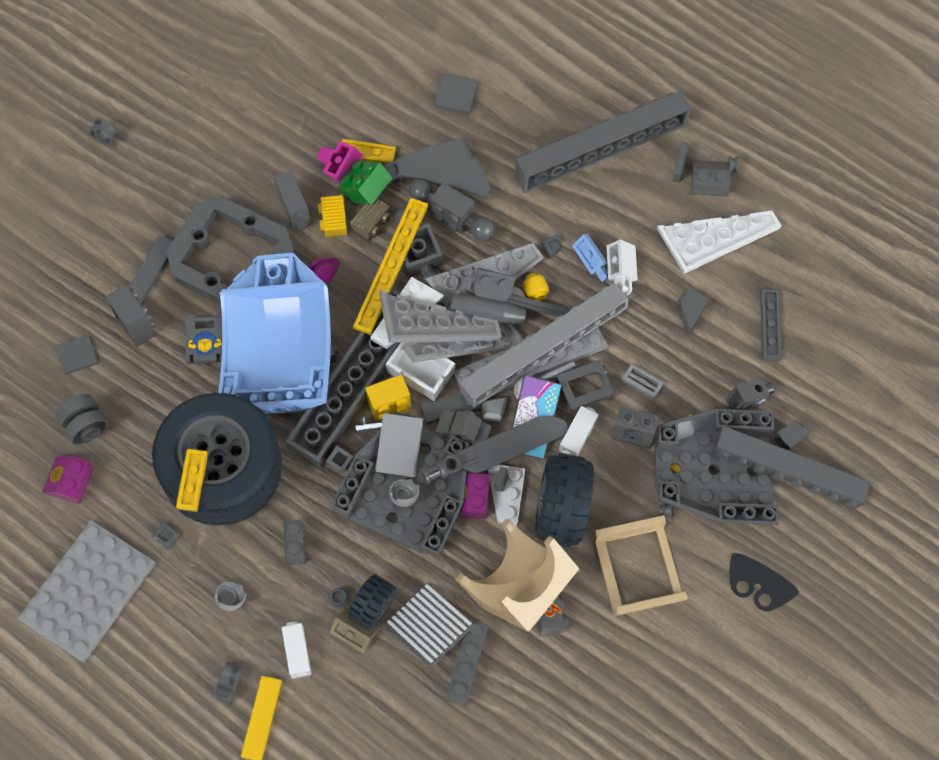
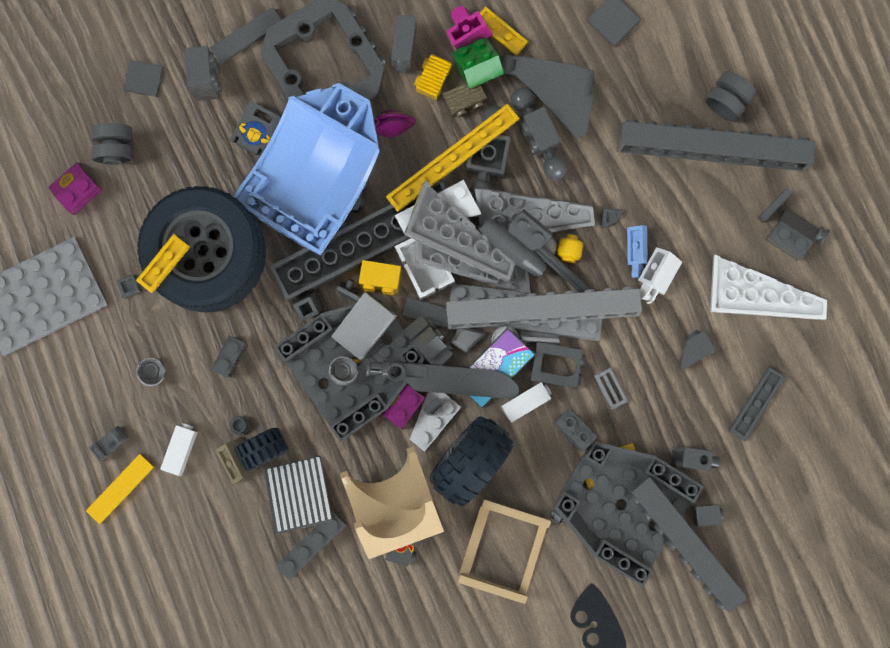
camera: 30 degrees right, 15 degrees up
none -> dark grey wheel [704,71,756,122]

